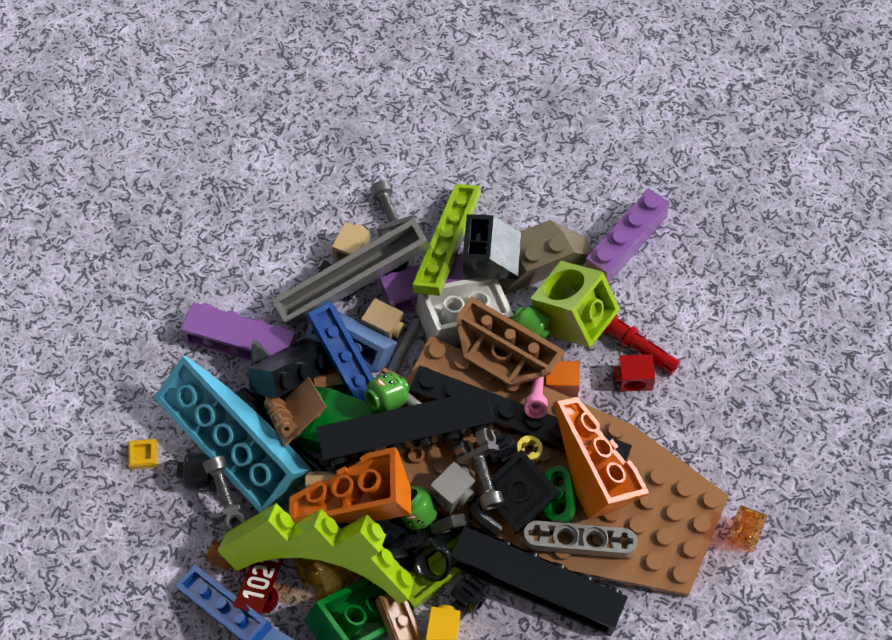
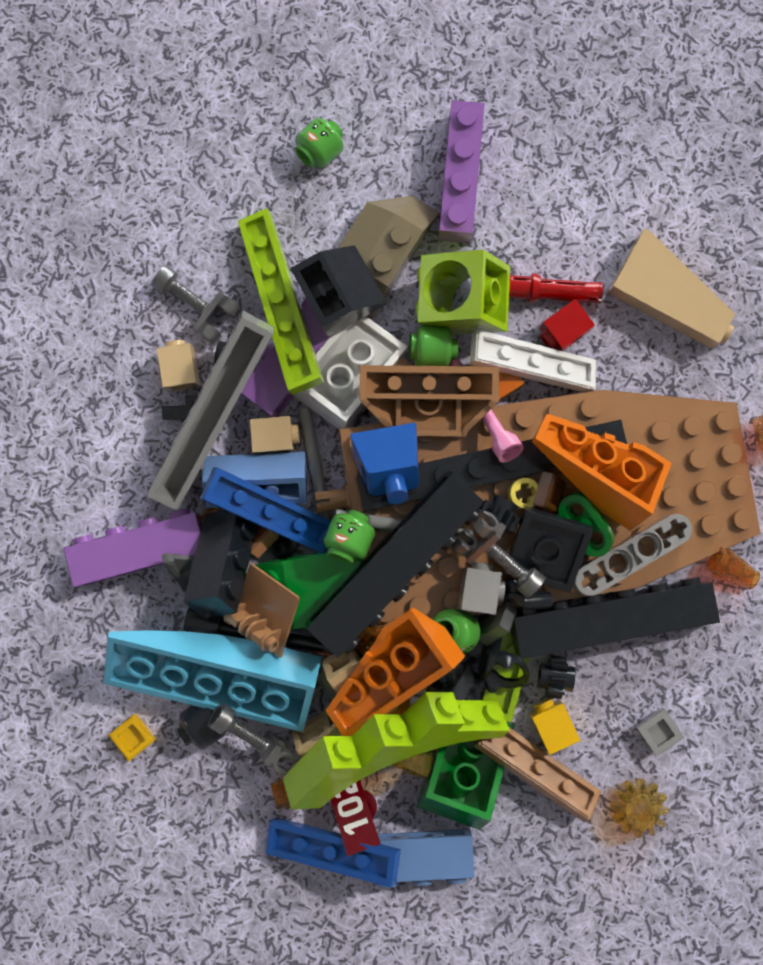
camera: 30 degrees left, 25 degrees up
none -> bright green head [295,118,343,169]
none -> blue torso [350,422,419,504]
none -> white tile [470,329,596,392]
none -> reddish brown tile [533,471,566,514]
none -> tan slope [608,228,735,349]
none -> clear orange cone [707,547,760,589]

